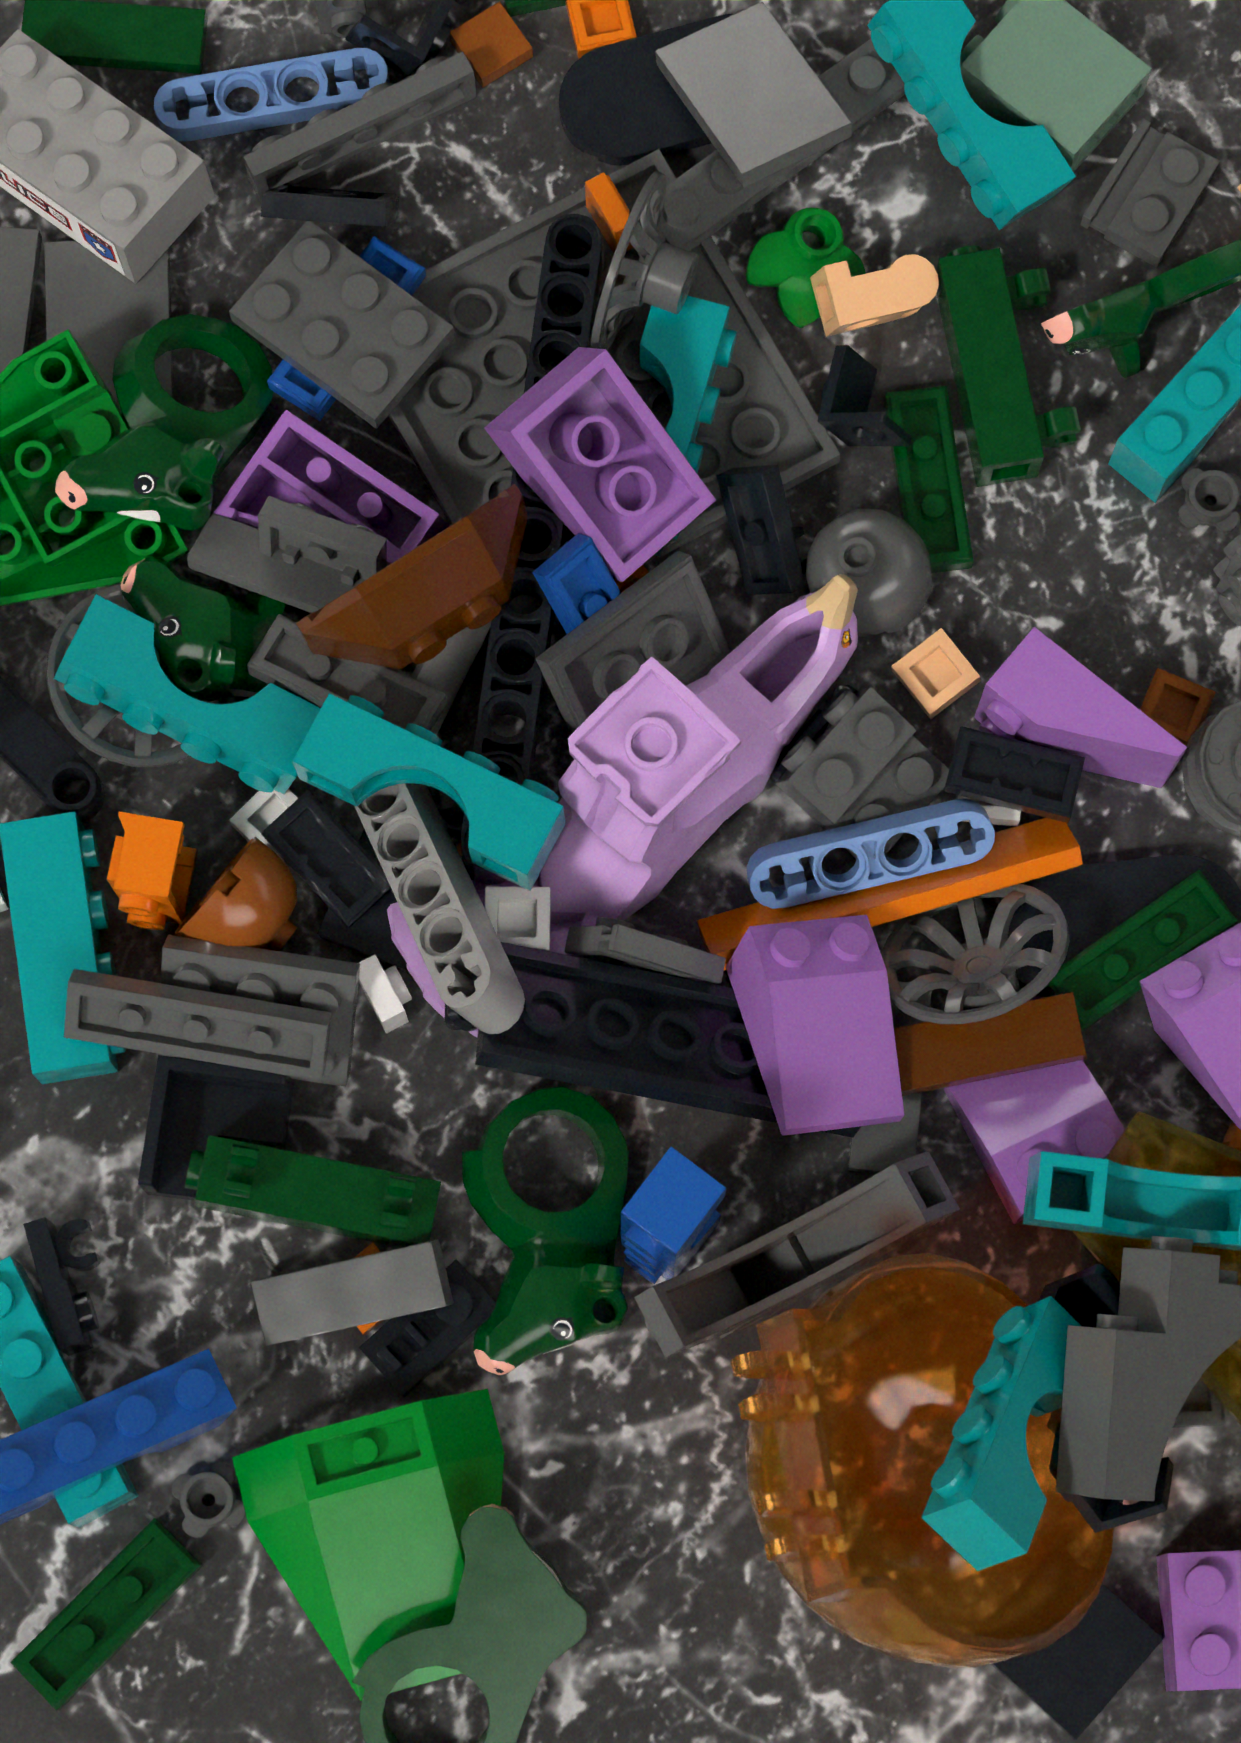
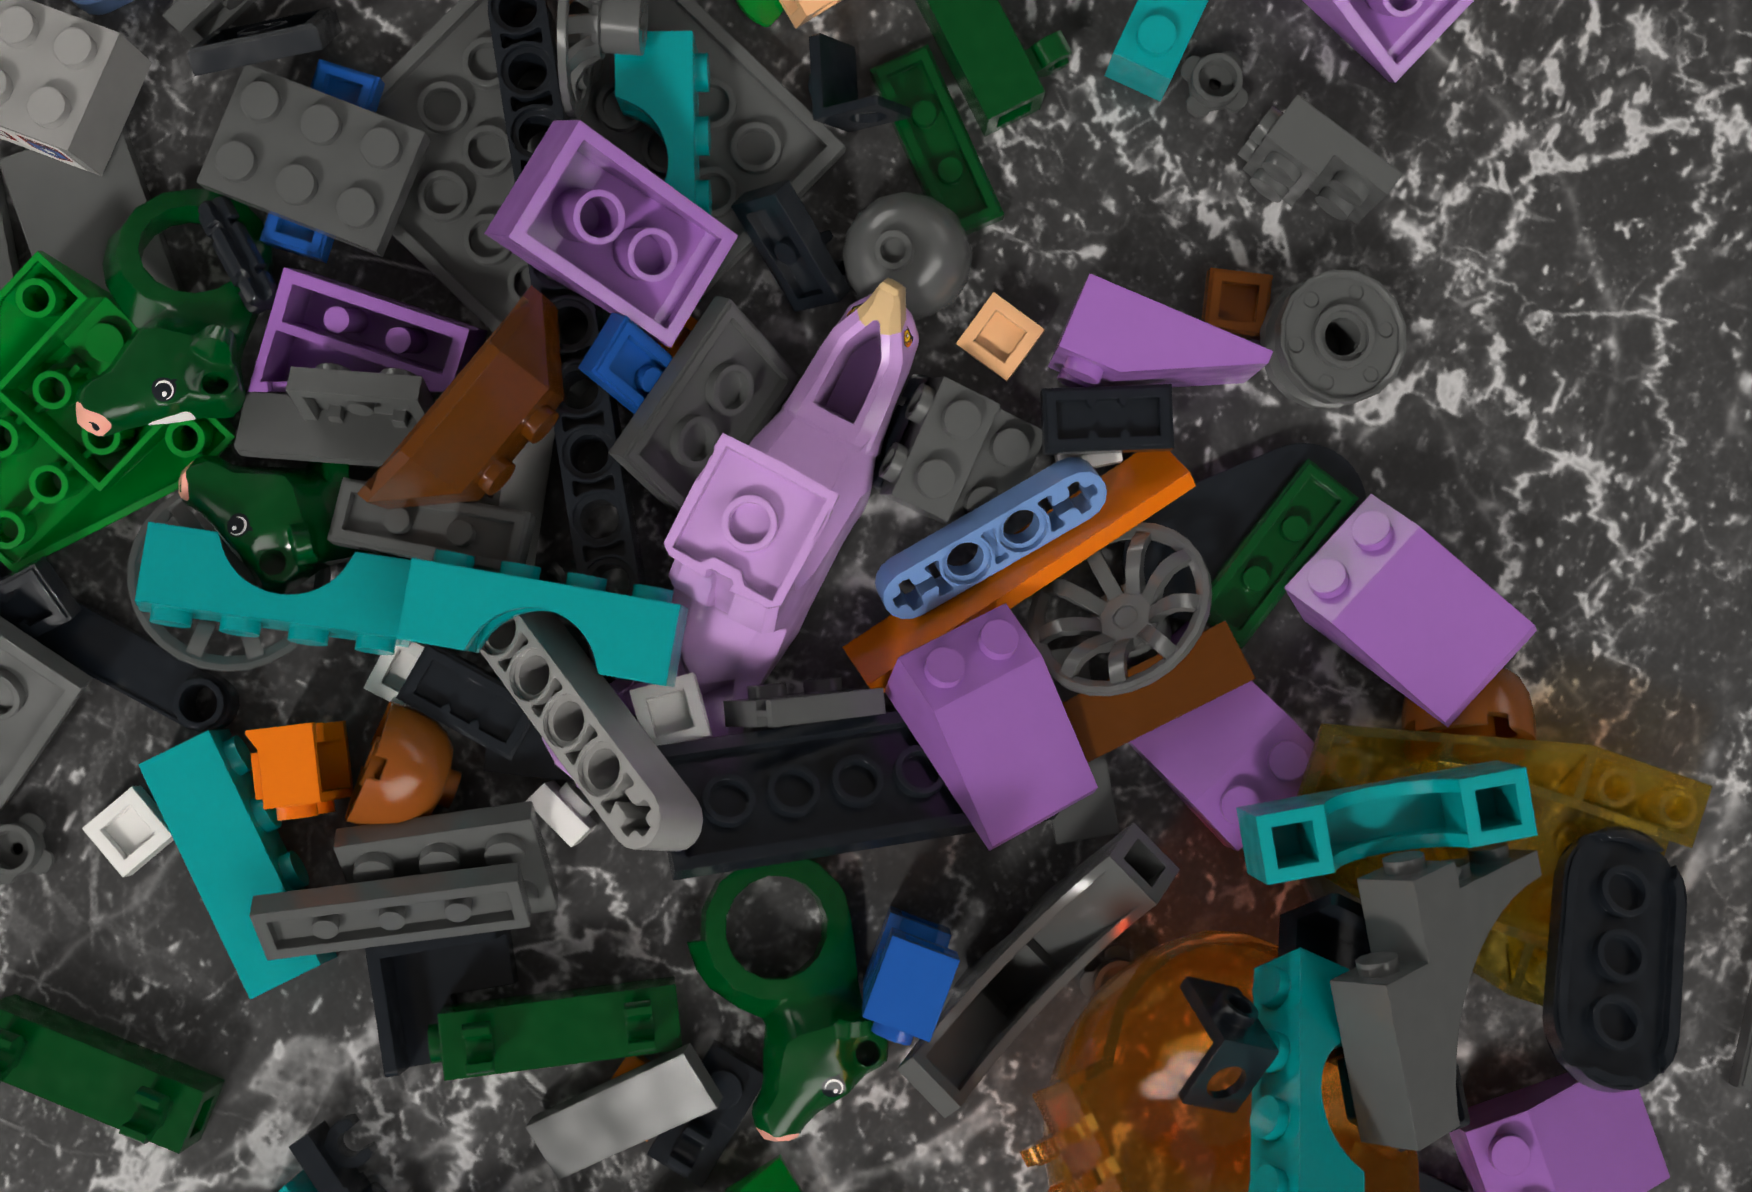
camera: 20 degrees left, 10 degrees up
none -> black axle [198,196,278,314]
none -> black bracket [1178,976,1279,1113]

